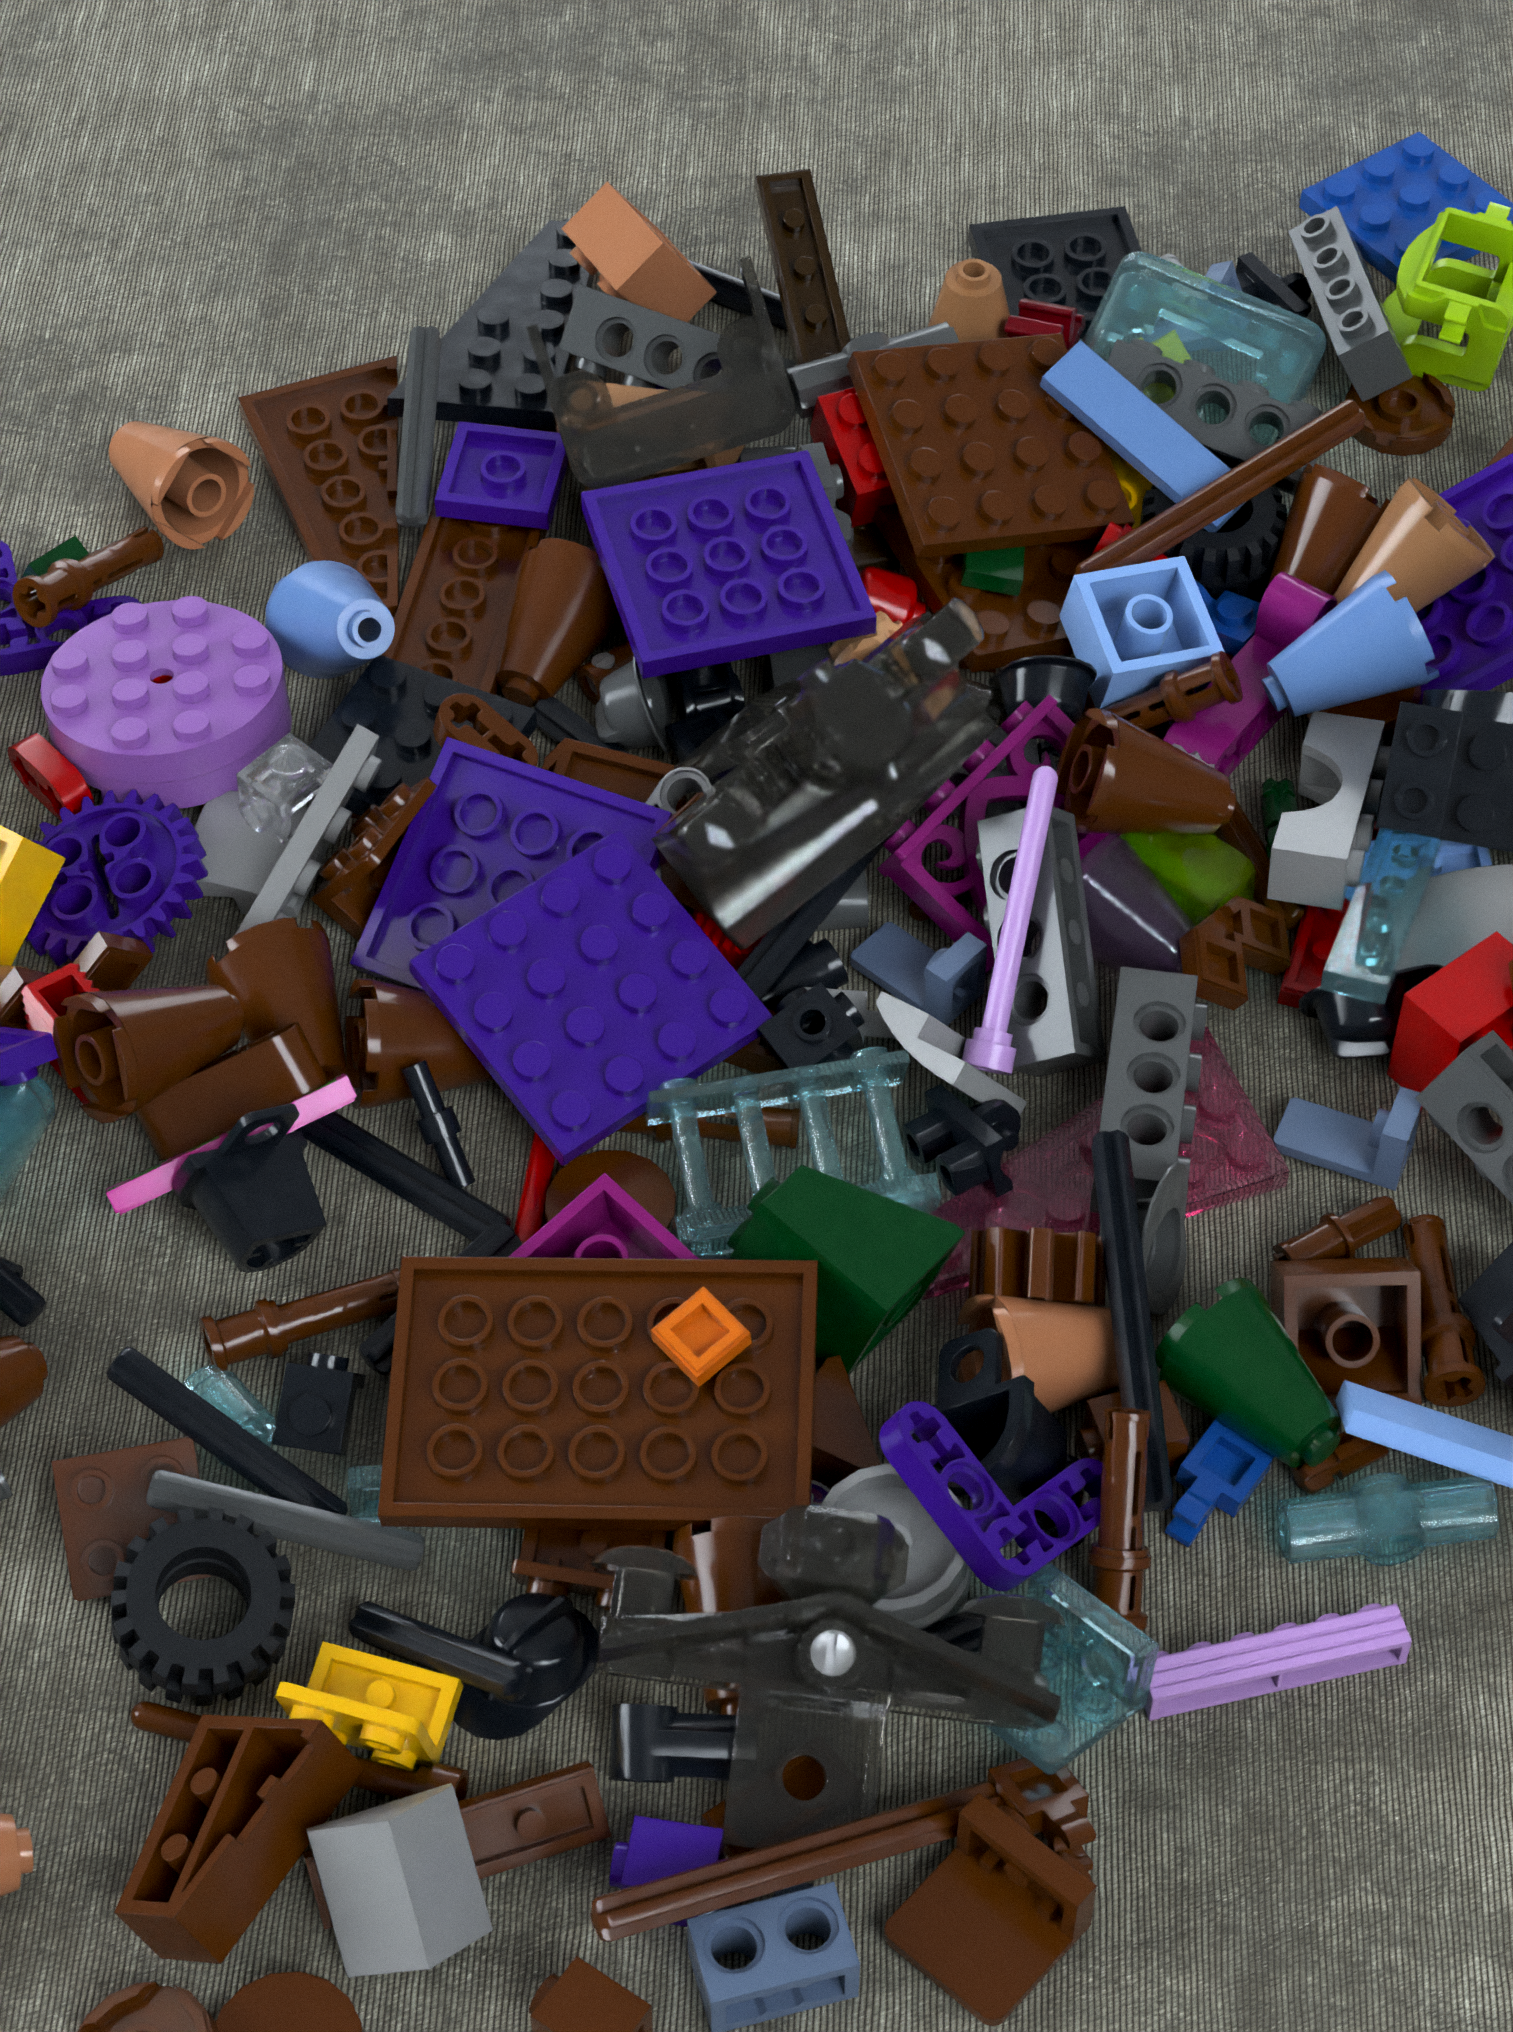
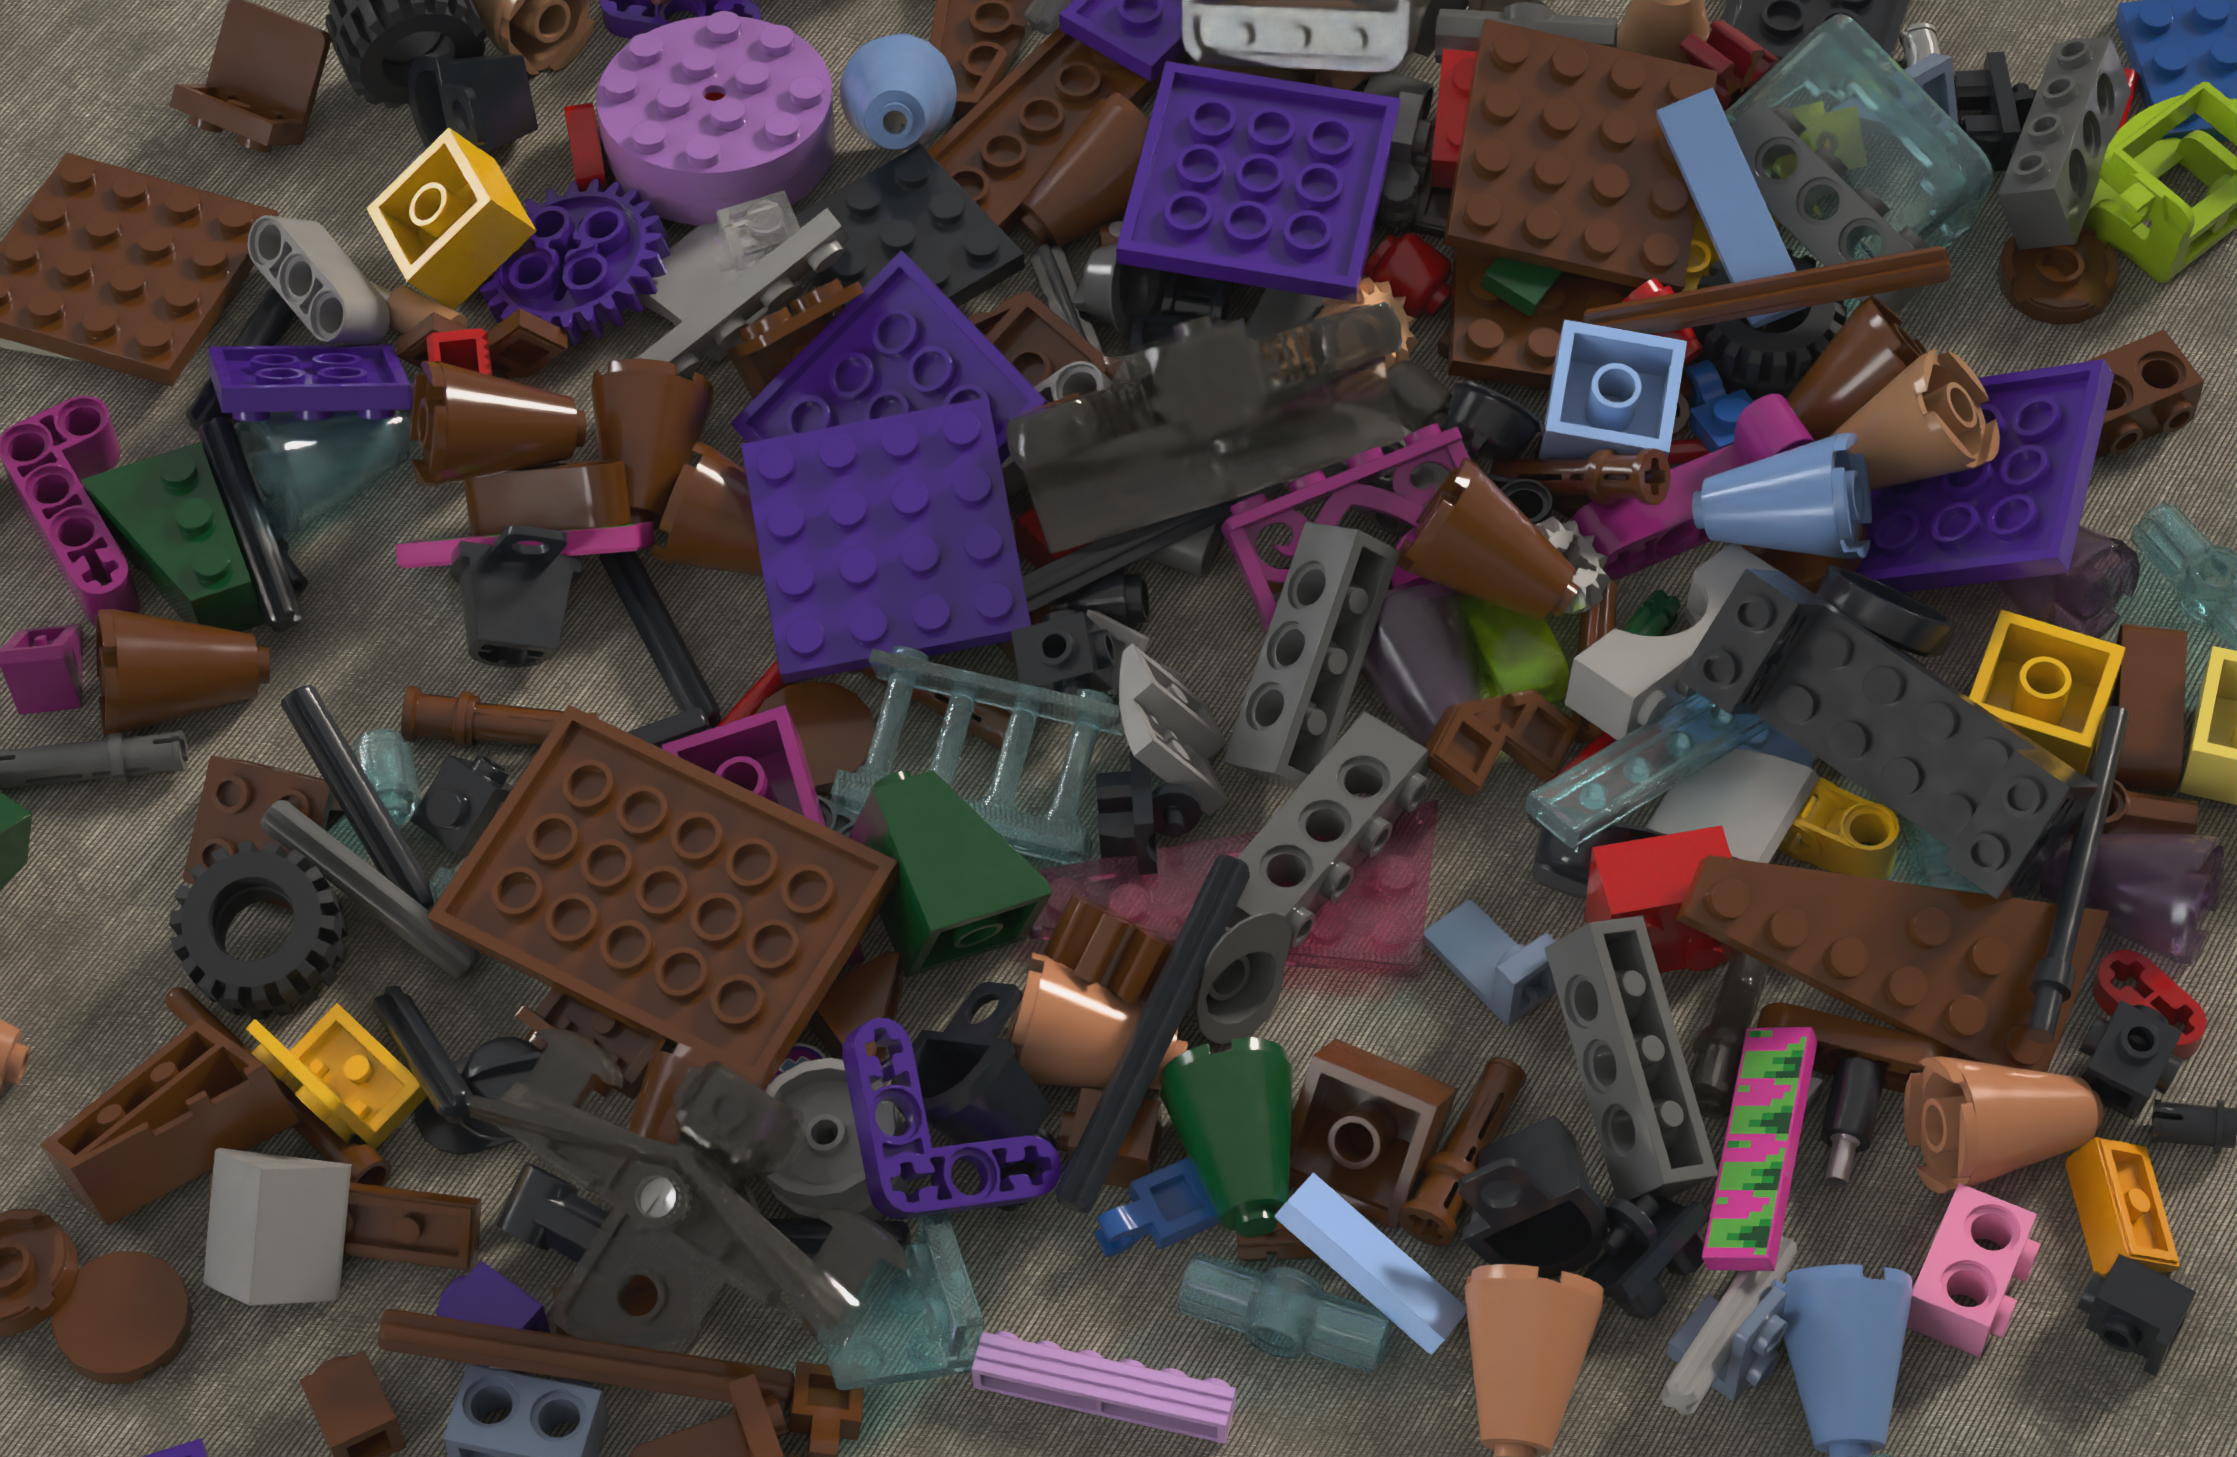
camera: 30 degrees right, 5 degrees up
black bar [402,1060,476,1188] -> none
reddish brown beam [433,693,538,766] -> none
orange tile [651,1286,752,1387] -> none
sand blue bracket [850,922,987,1026] -> none
lavender piece [962,766,1058,1075] -> none
reddish brown pin [1083,1407,1152,1631] -> none
reddish brown axle [1273,1196,1402,1261] -> none

